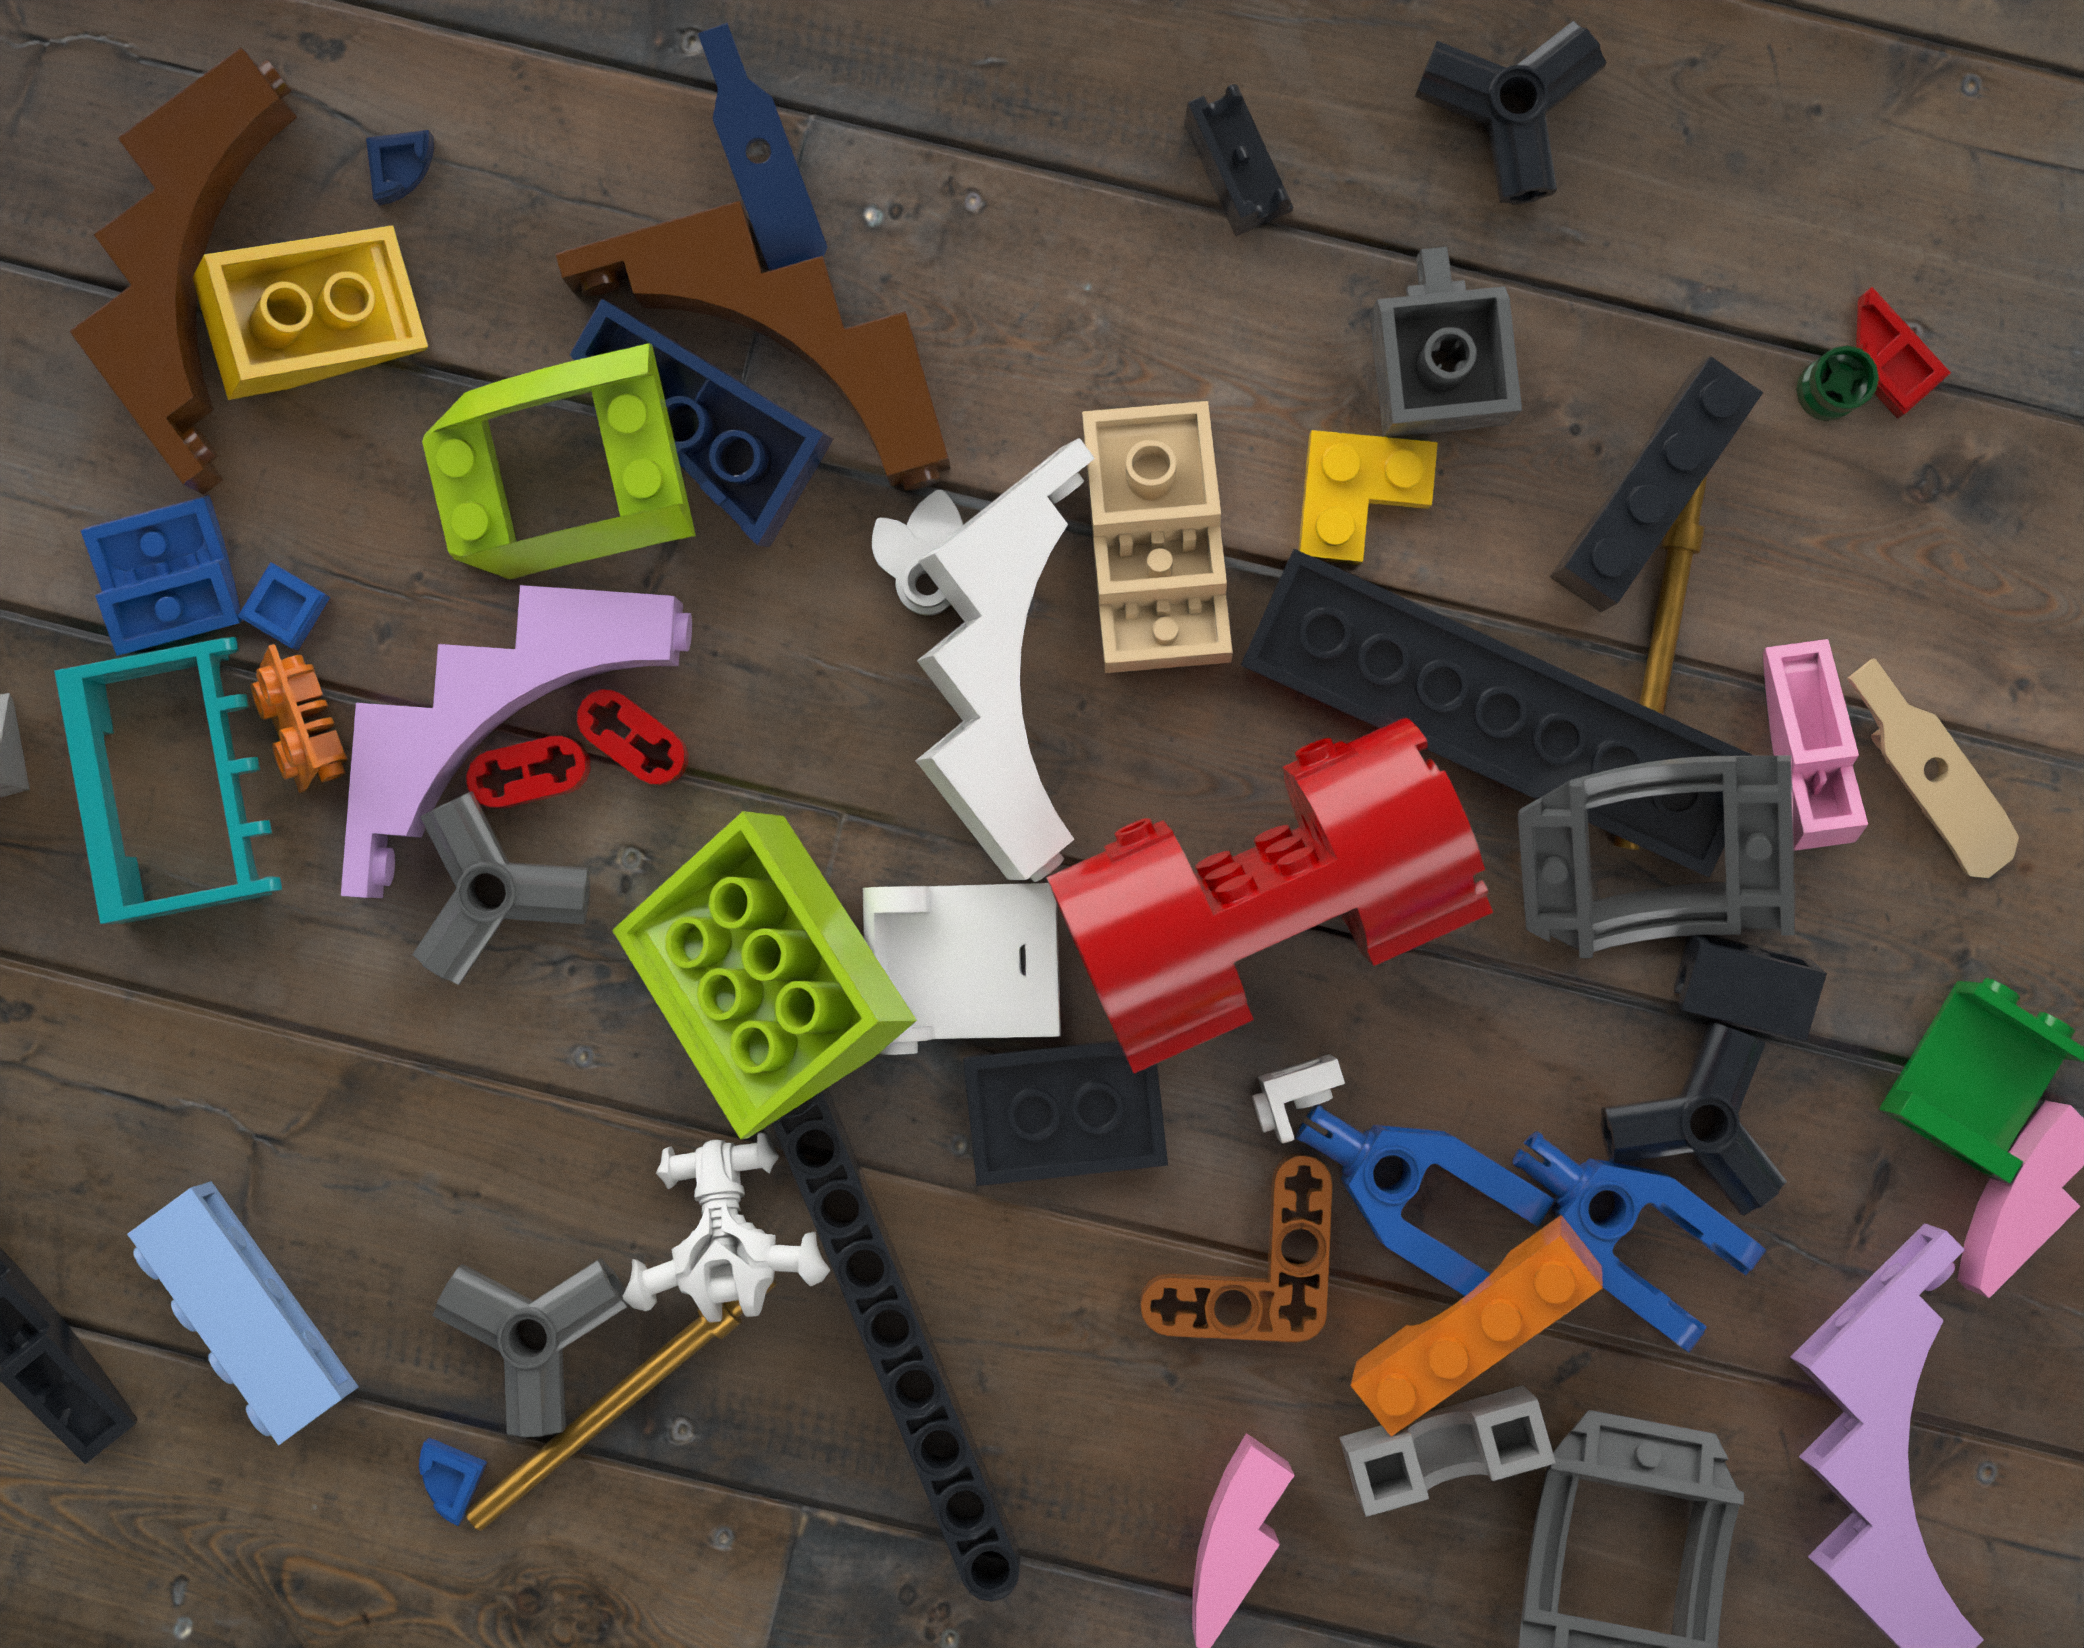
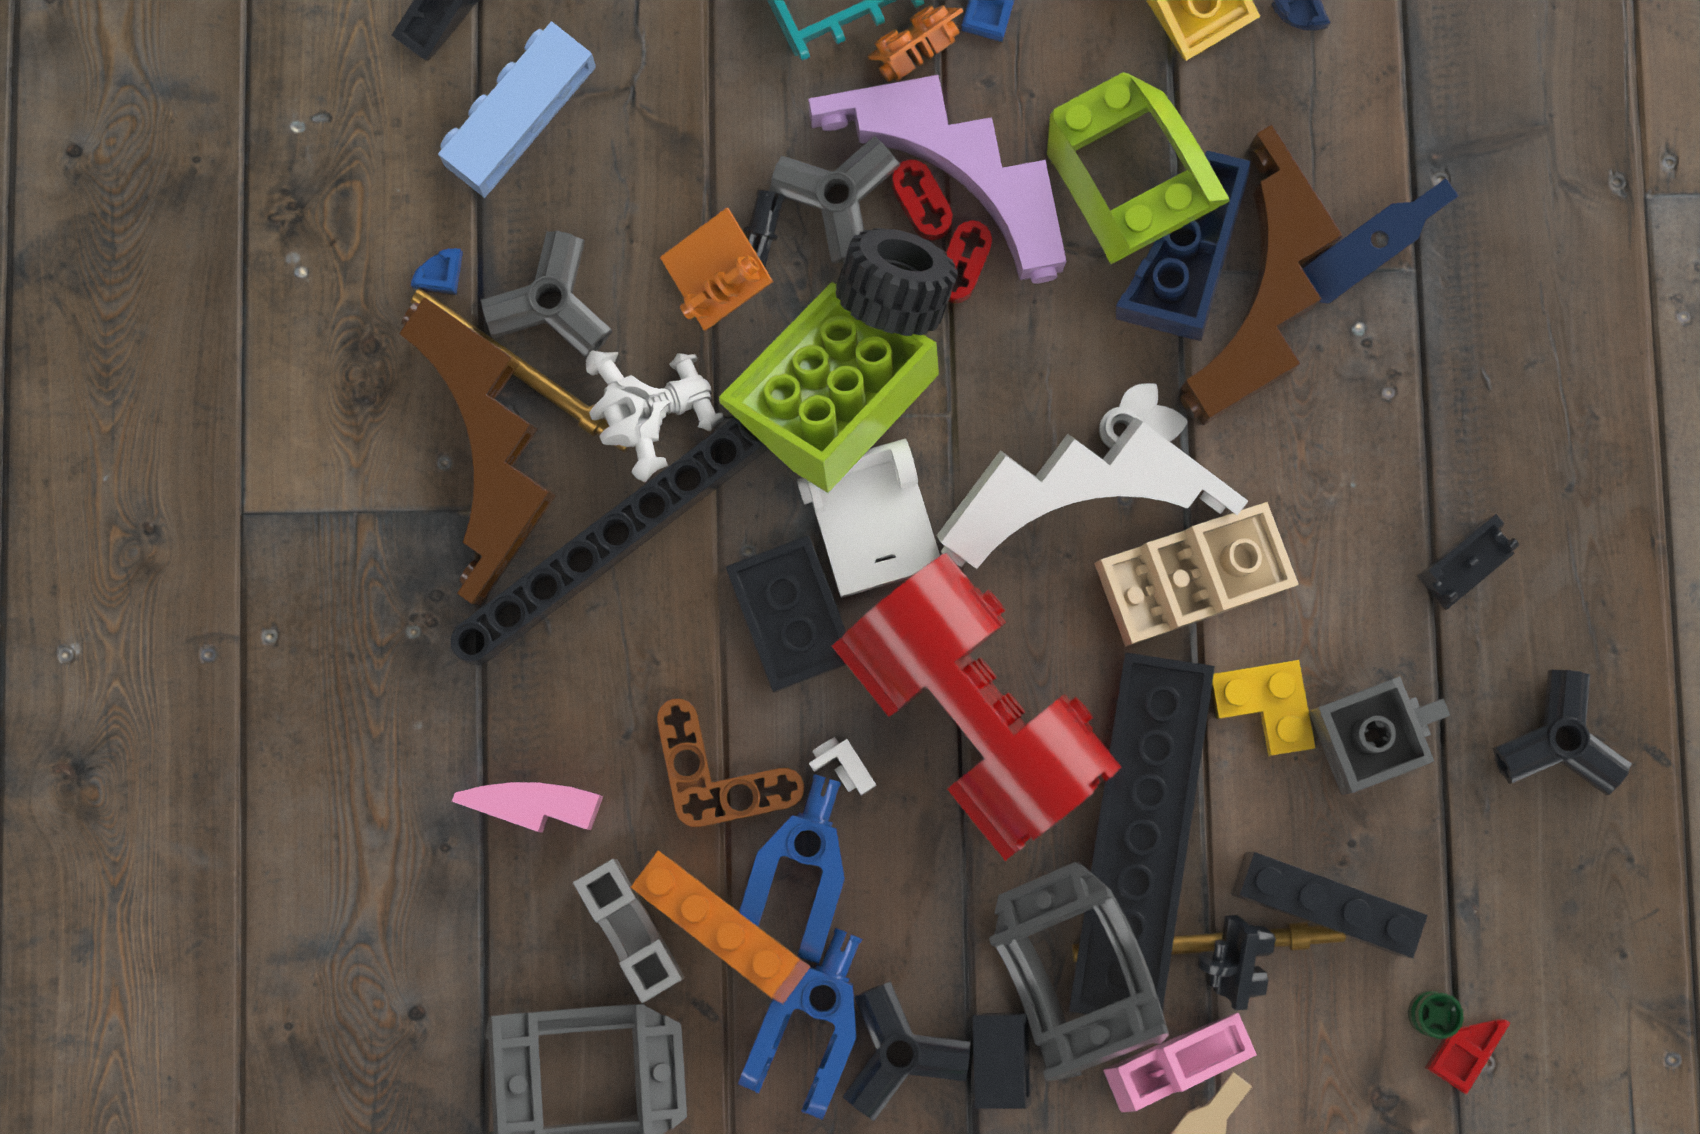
camera: 70 degrees right, 5 degrees down
none -> reddish brown arch [399,297,557,605]
none -> orange hinge [660,208,773,331]
none -> black axle [743,189,785,267]
none -> black tyre [835,228,957,336]
none -> black hips [1198,915,1276,1011]

